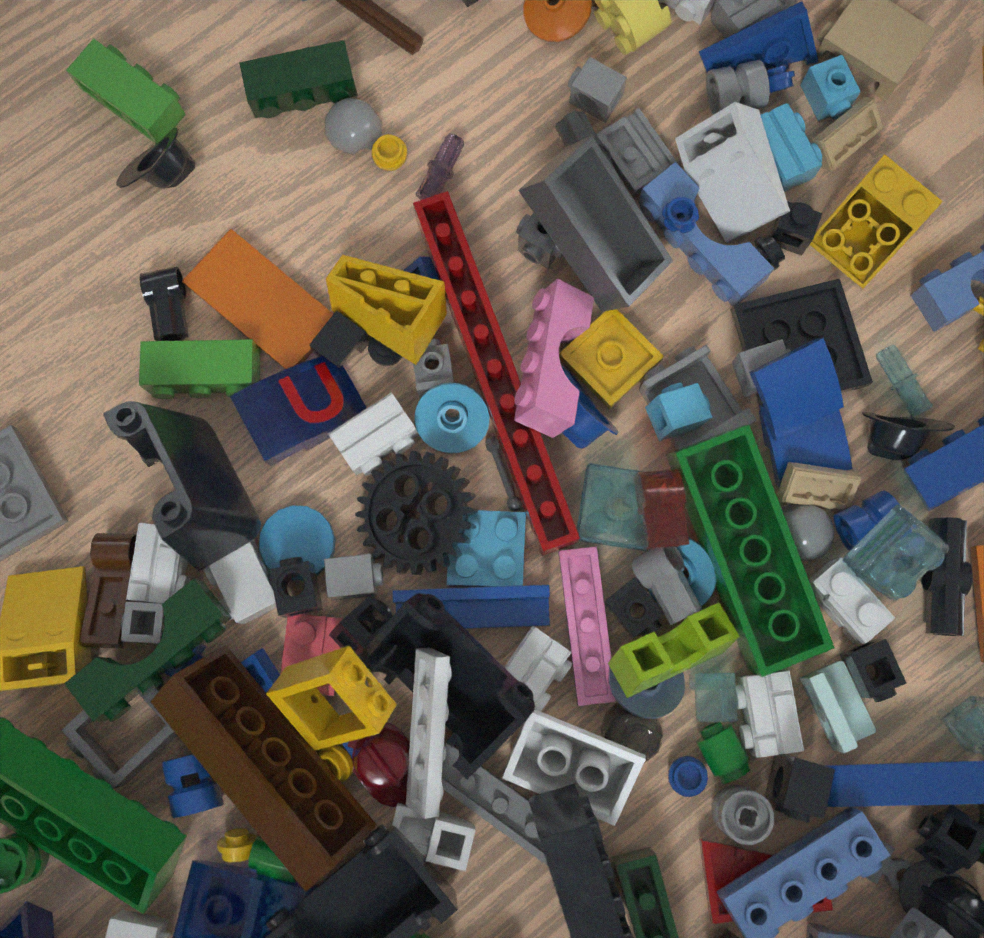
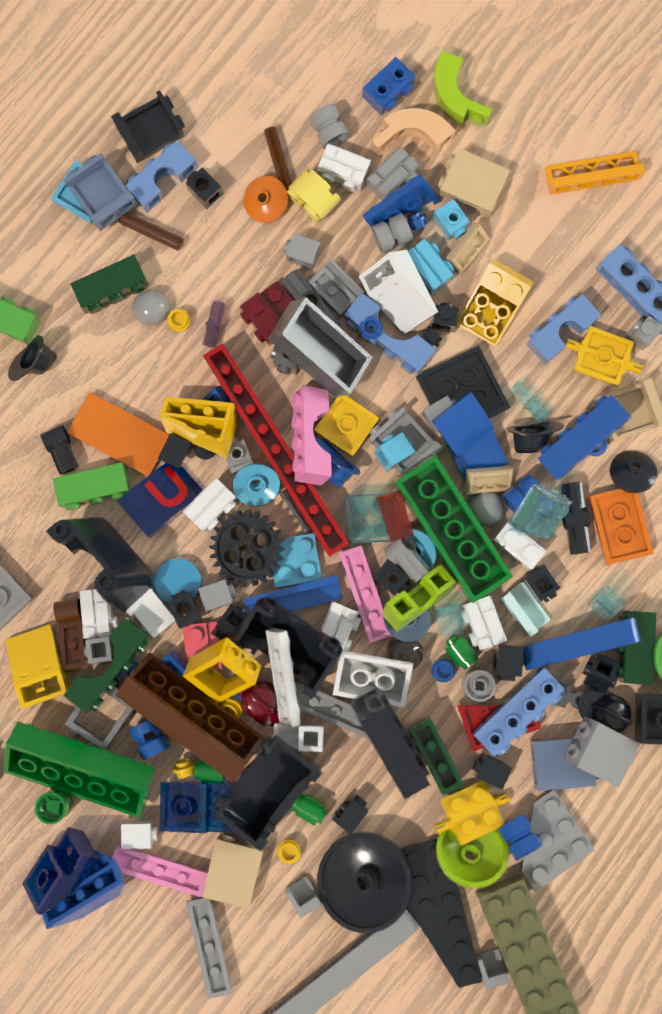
camera: 10 degrees left, 5 degrees up
none -> dark red plate [240,280,293,346]

